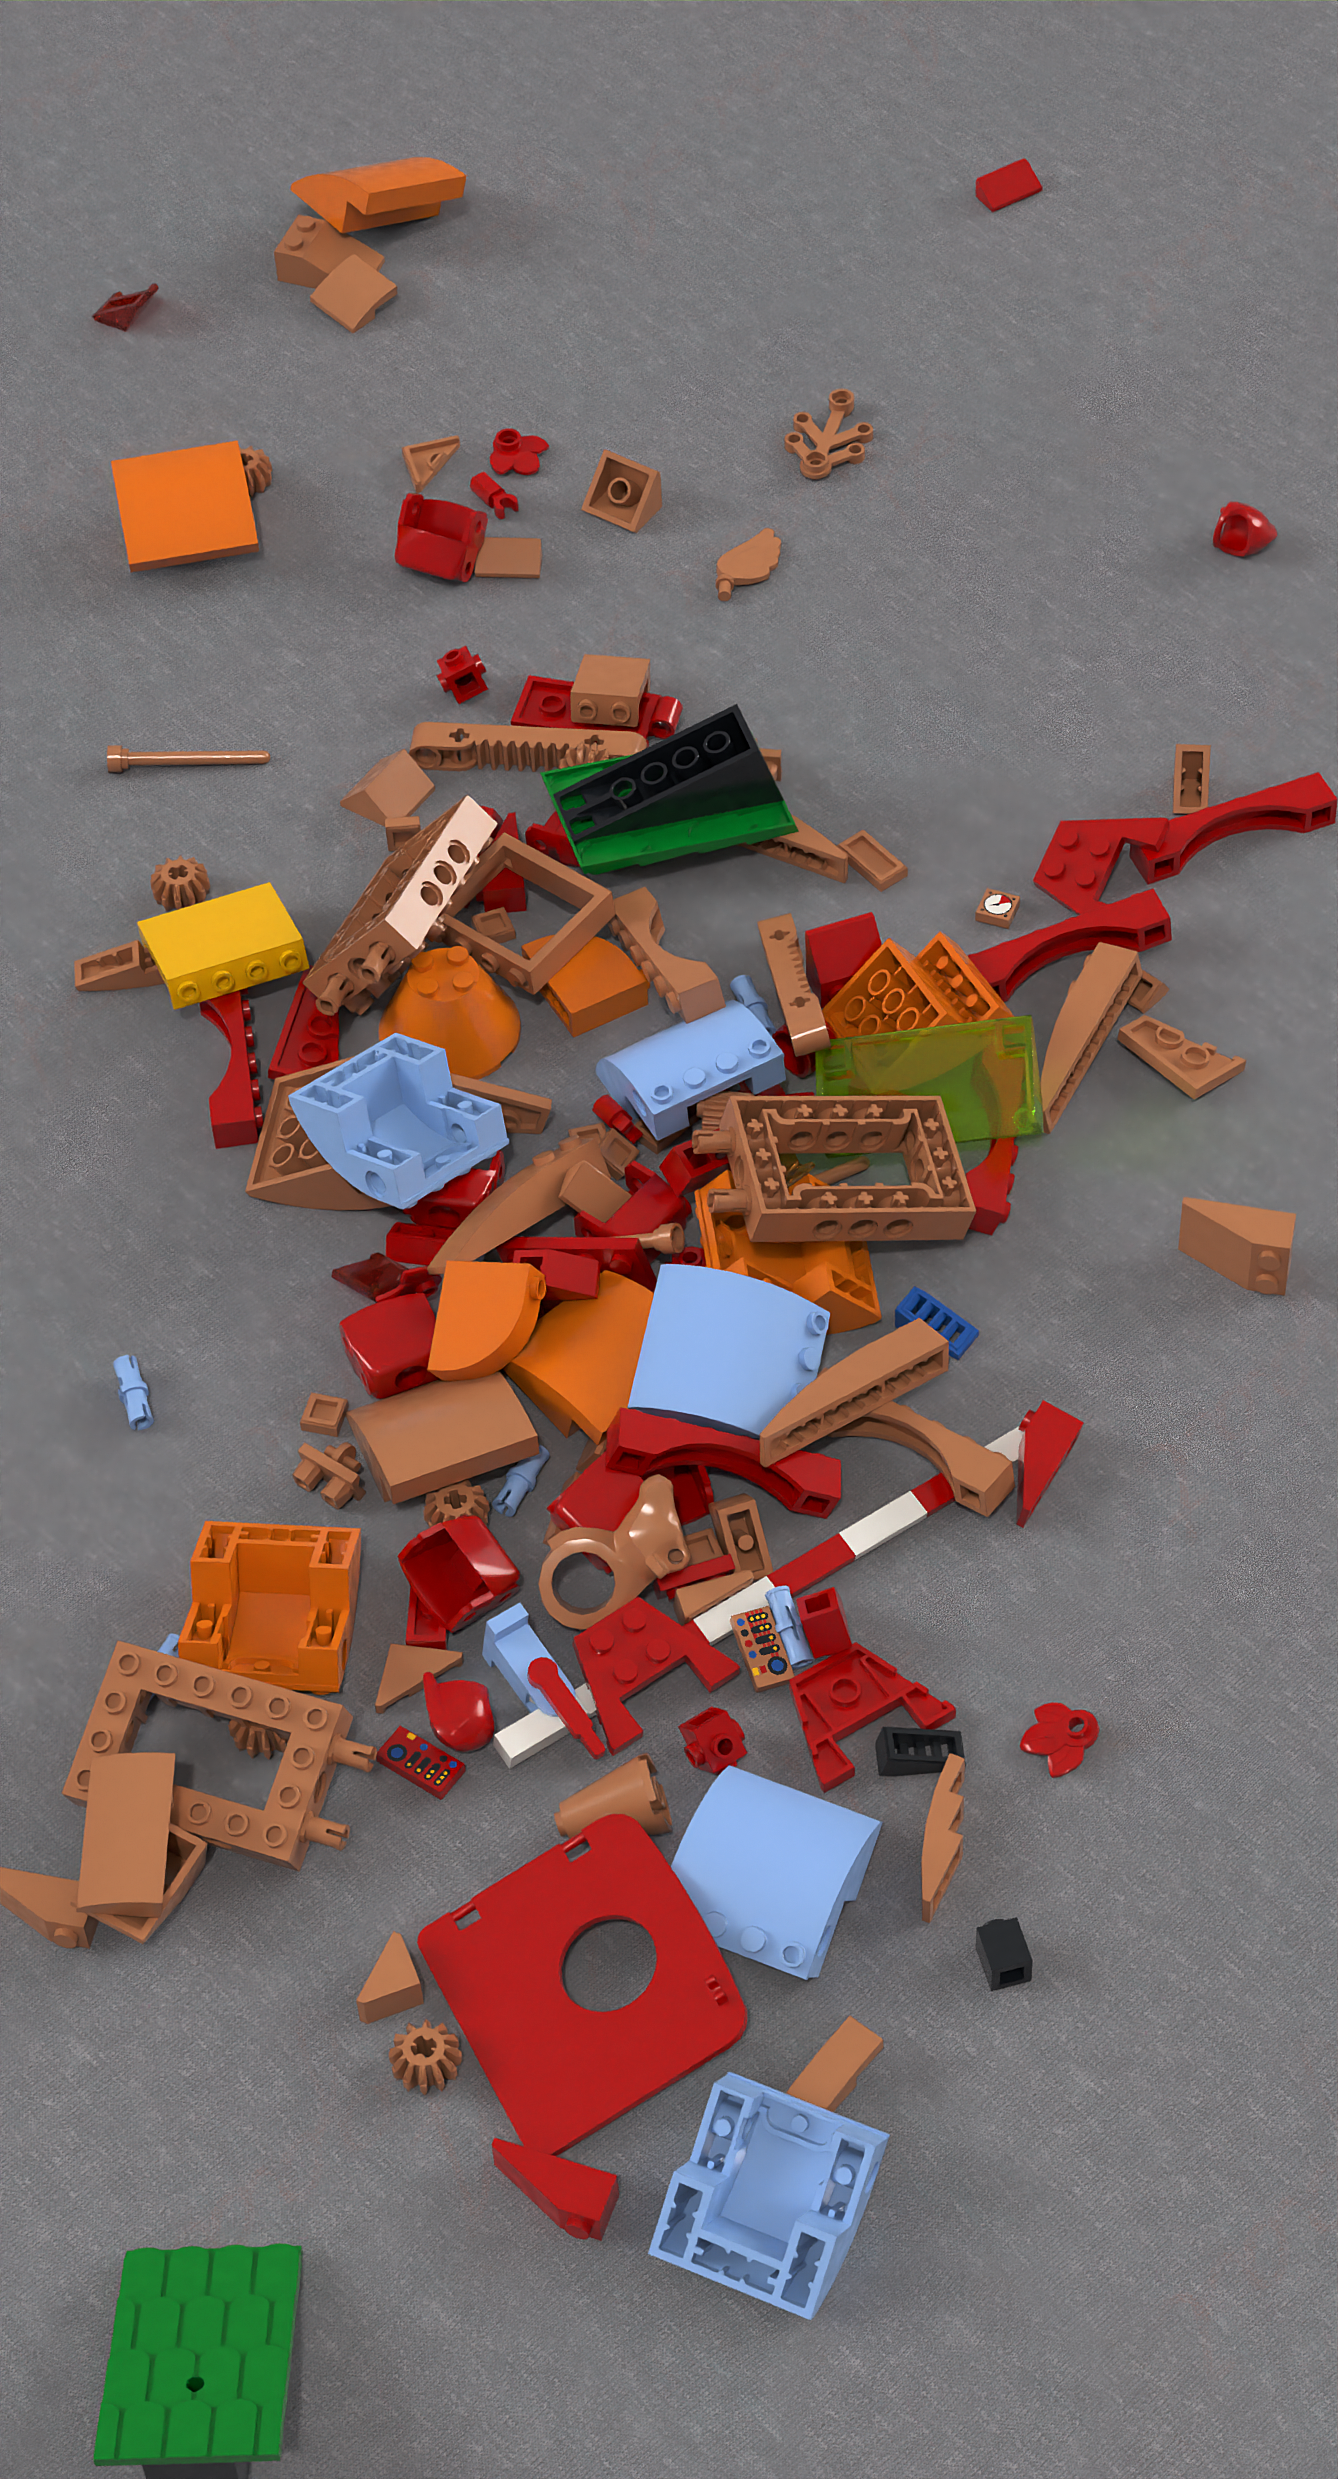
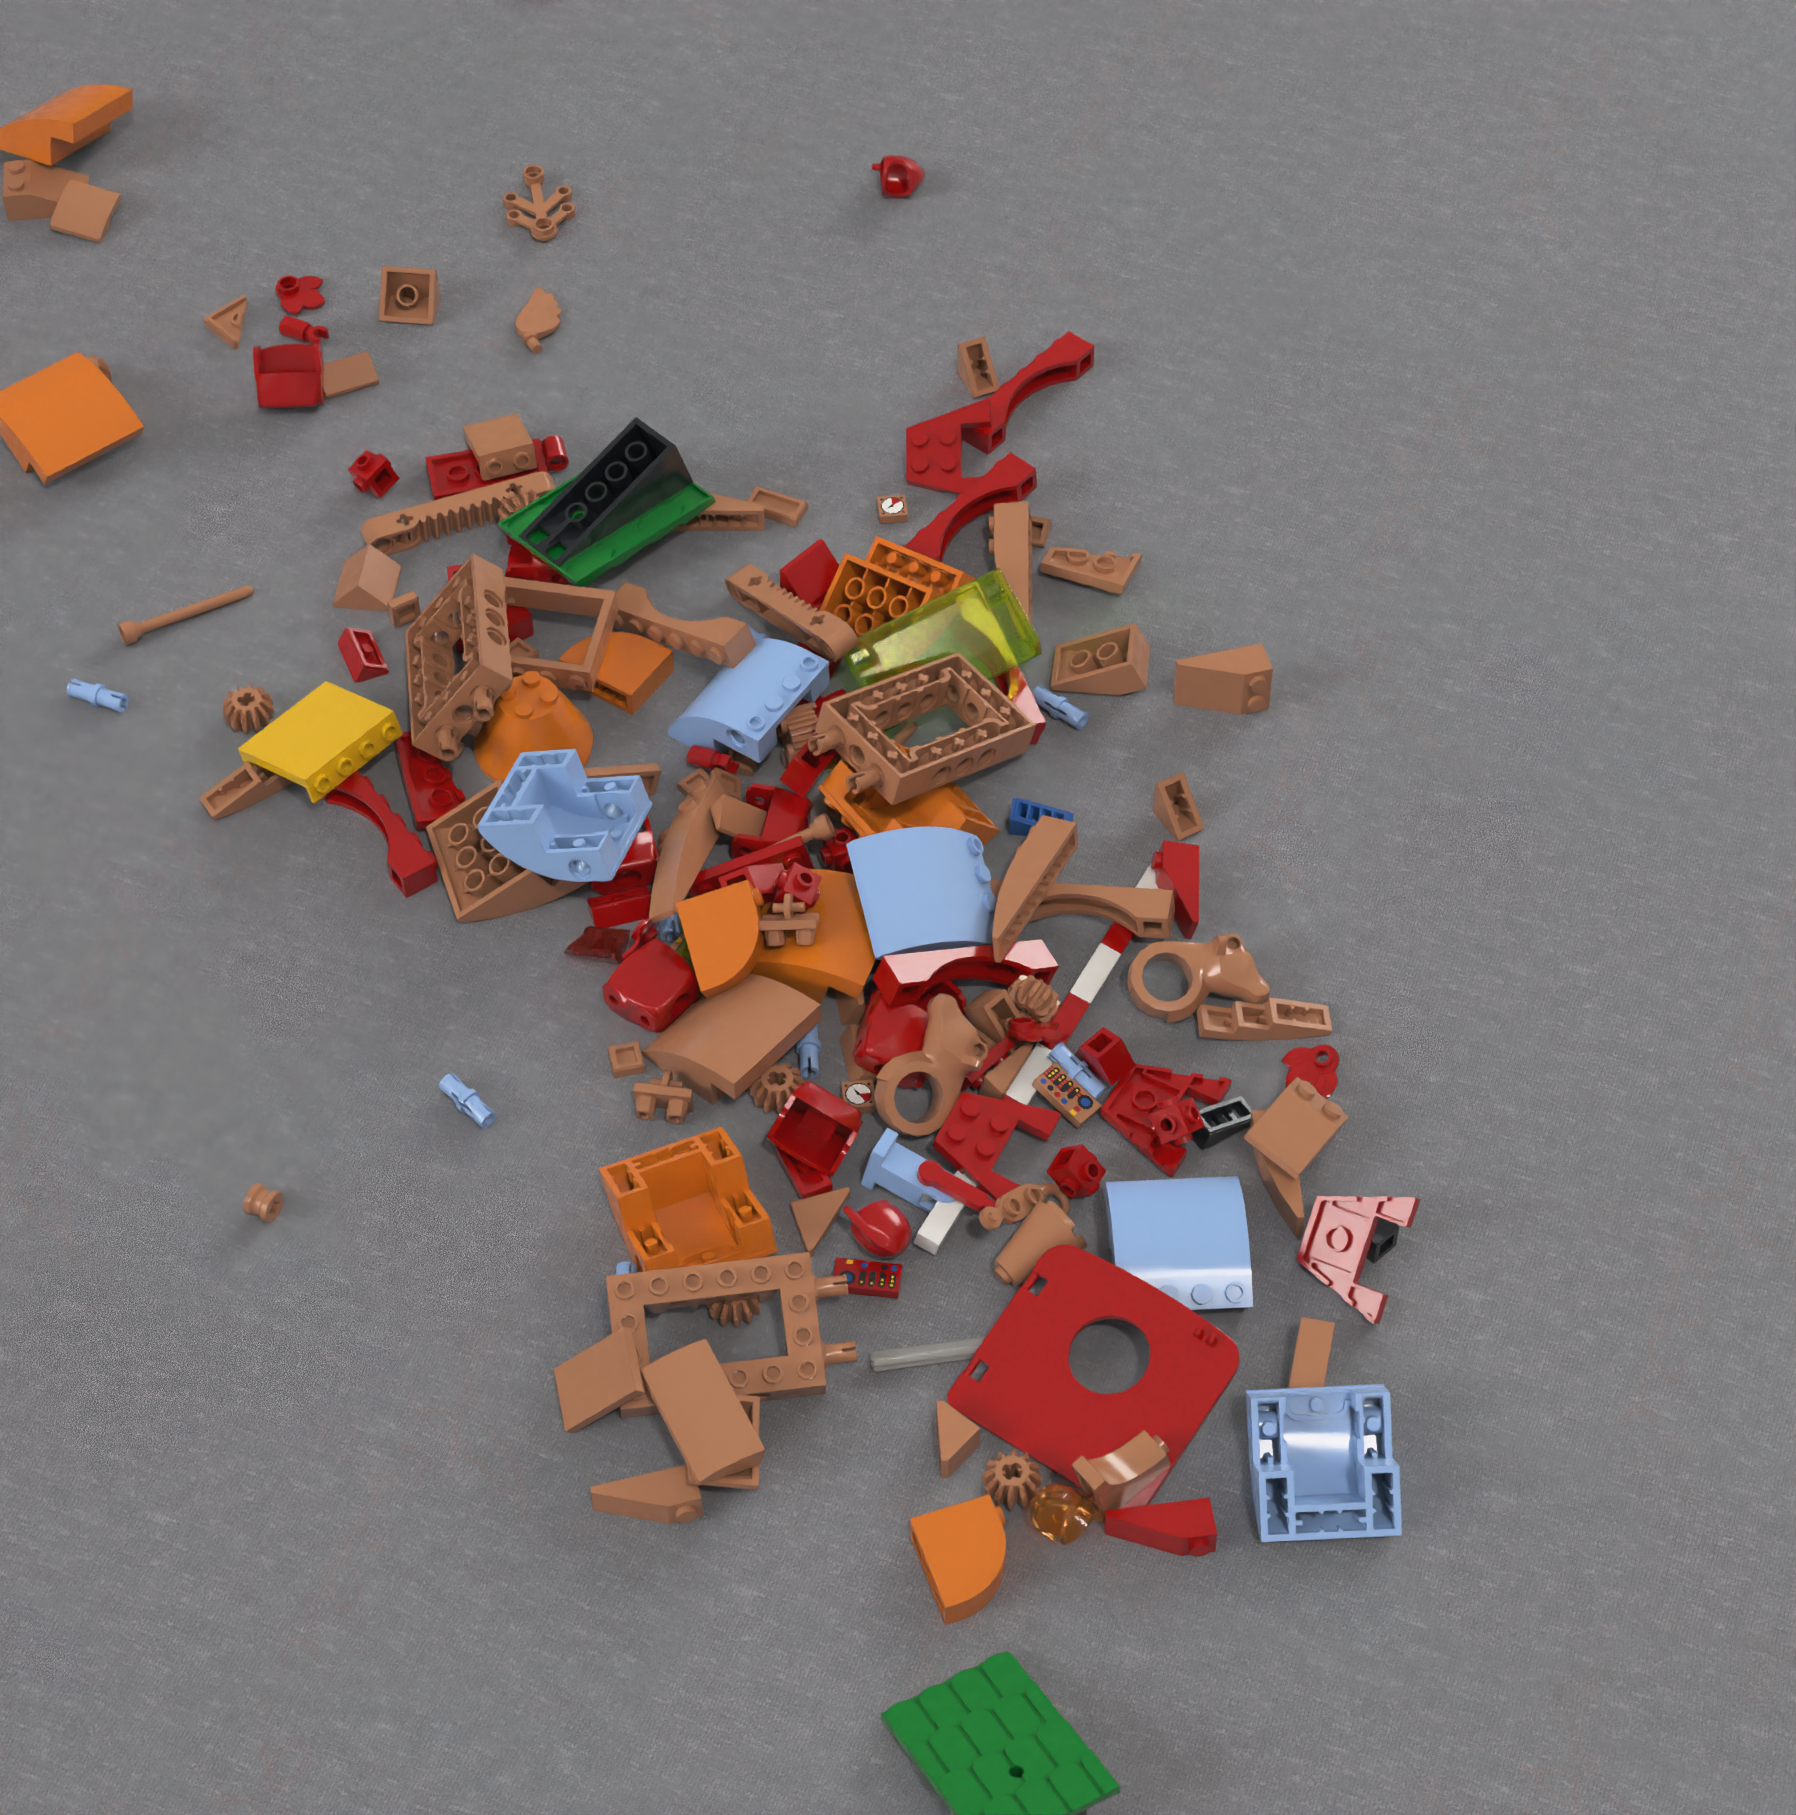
camera: 30 degrees left, 0 degrees up
none -> light blue pin [67,678,129,713]
none -> red slope [338,628,389,682]
none -> nougat tile [554,1327,644,1433]
none -> nougat hips [759,894,821,946]
none -> red brick [771,862,822,913]
none -> tile [841,1079,876,1113]
none -> light grey axle [870,1336,986,1372]
none -> orange brick [910,1494,1006,1625]
none -> nougat piece [979,1183,1069,1231]
none -> red plate [1006,1017,1068,1043]
none -> nougat gear [1007,975,1061,1023]
none -> clear orange piece [1029,1484,1105,1546]
none -> light blue pin [1032,685,1089,730]
none -> nougat slope [1051,623,1150,696]
none -> nougat arch [1071,1430,1171,1516]
none -> nougat animal [1127,933,1270,1023]
none -> red brick [1149,1096,1205,1146]
none -> nougat slope [1153,772,1204,840]
none -> nougat slope [1196,997,1332,1041]
none -> nougat slope [1243,1077,1349,1179]
none -> wing [1296,1196,1420,1324]

